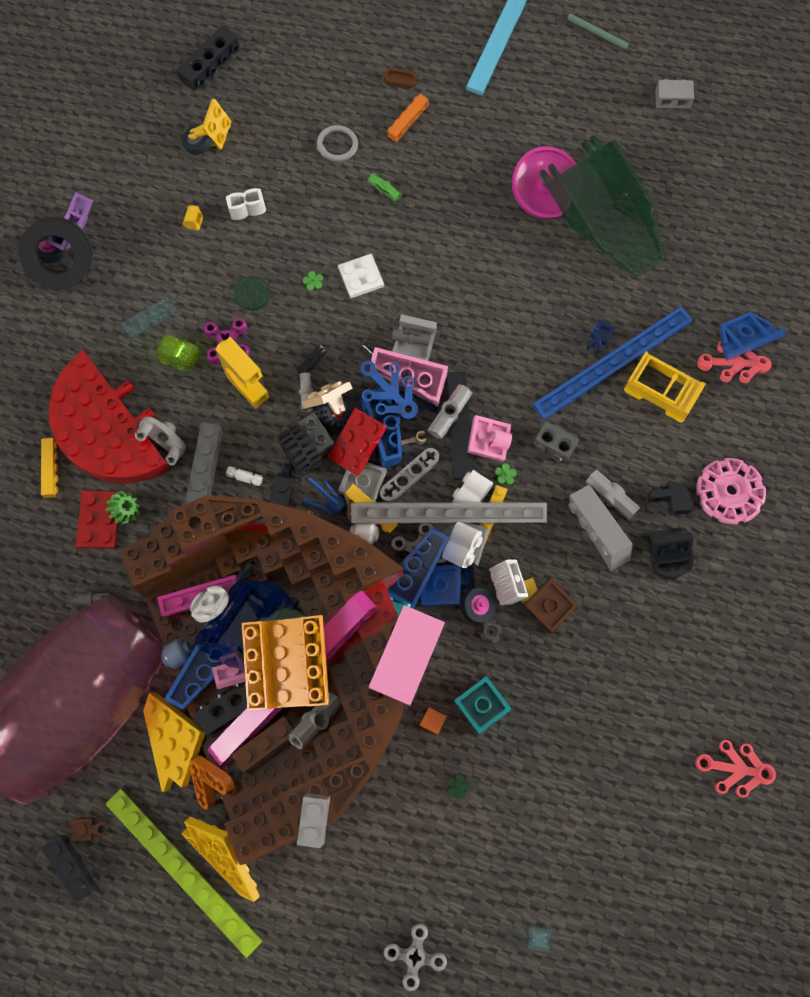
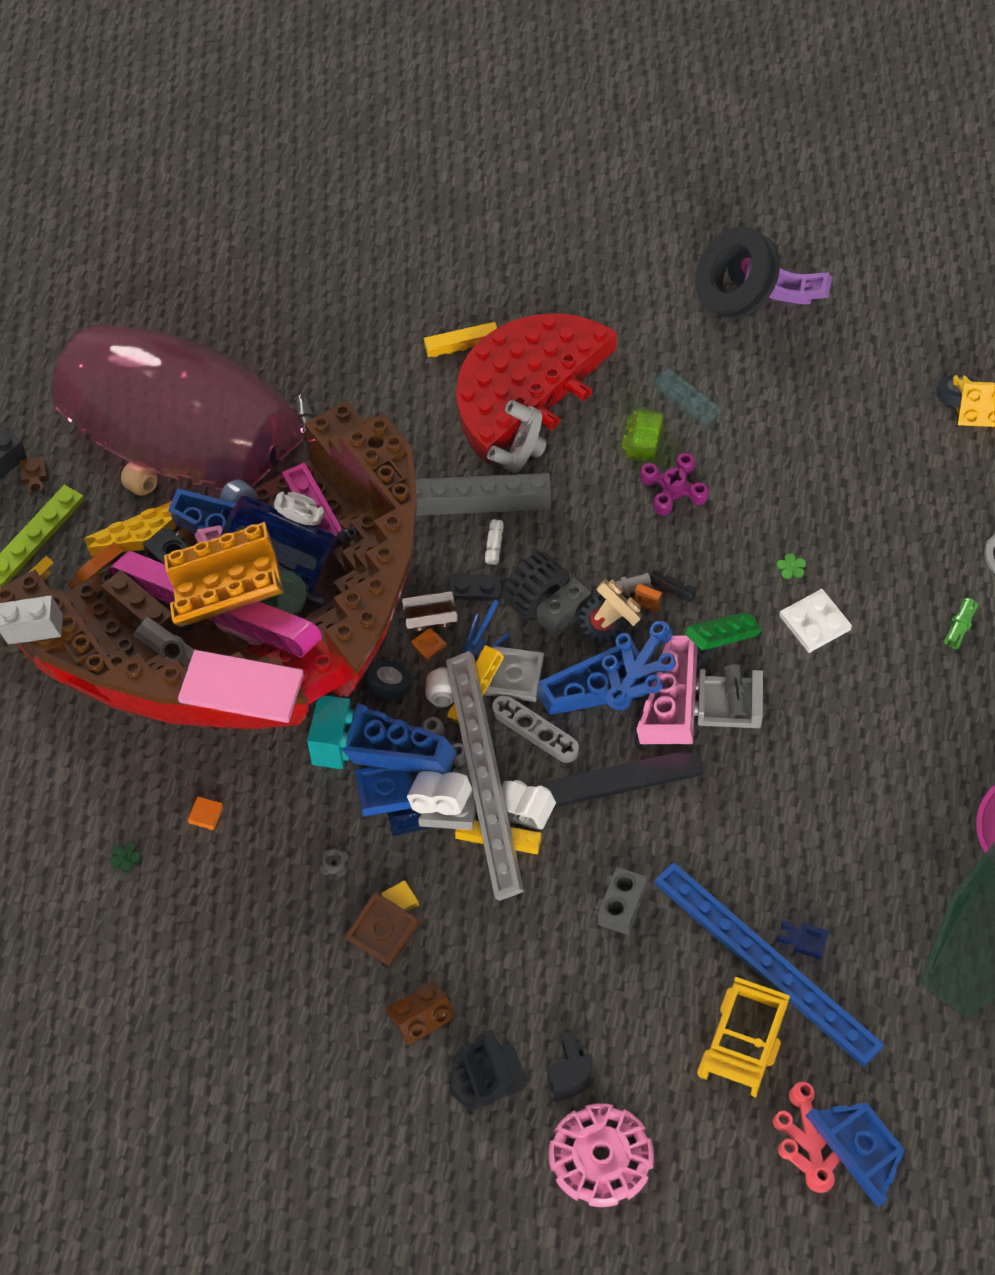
camera: 80 degrees right, 15 degrees down
red plate [76,491,118,549] -> none
bright green gear [105,491,140,524] -> none
yellow brick [183,205,203,230] -> none
yellow arch [215,337,270,409] -> none
white brick [226,188,266,220] -> none
clear green tile [233,276,270,311] -> none
red plate [327,408,387,476] -> none
tan hand [401,431,426,445] -> none
light grey piece [428,384,472,440] -> none
teal brick [454,676,511,736] -> none
black wheel [460,587,496,623] -> none
bright pink plate [467,415,512,462] -> none
white brick [489,560,528,605] -> none
bright green plant [495,464,516,485] -> none
light grey wedge [568,485,632,571] -> none
light grey piece [585,470,640,521] -> none
coral plant [695,740,776,798] -> none
none -> tan head [121,460,158,496]
none -> reddish brown bracket [385,981,455,1045]
none -> orange tile [634,584,662,613]
none -> green plate [684,612,762,651]

